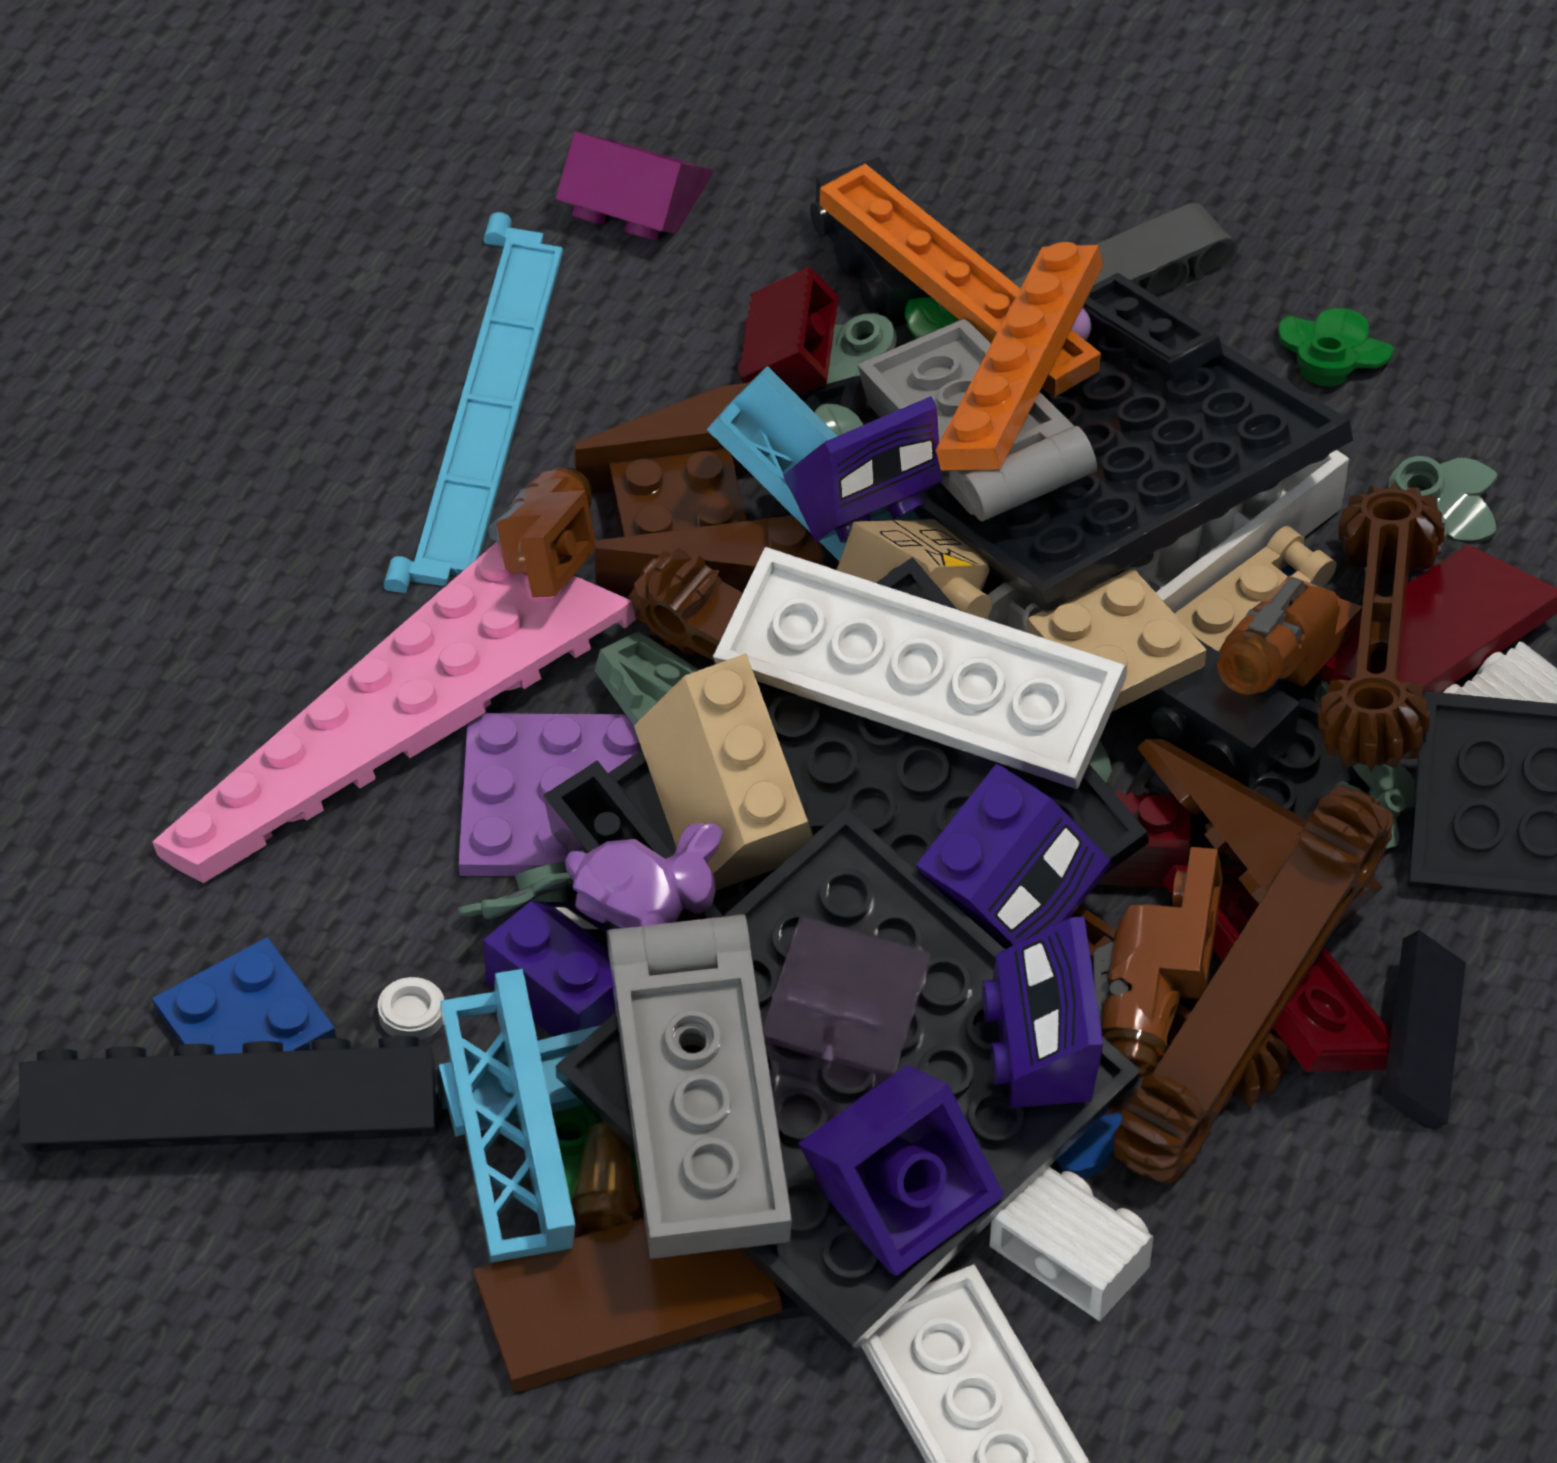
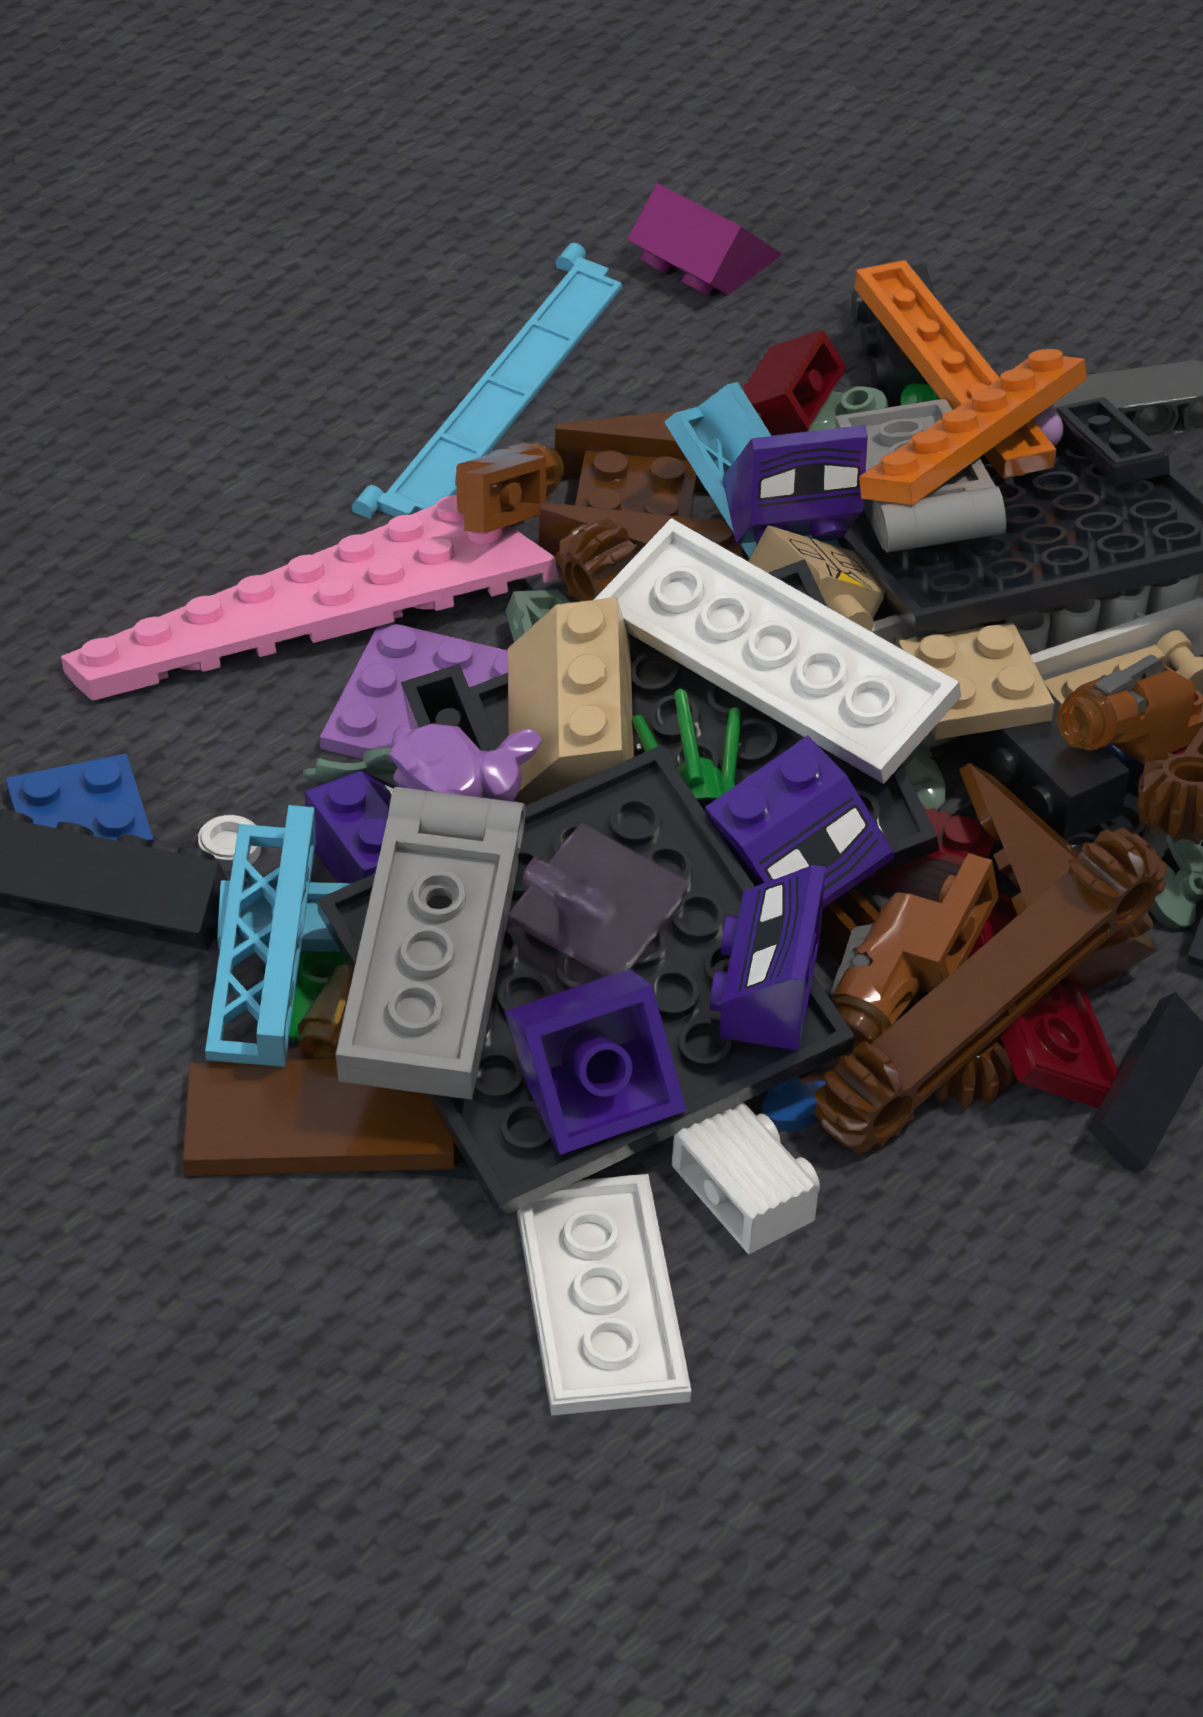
camera: 15 degrees right, 5 degrees down
none -> green plant [632,689,741,814]

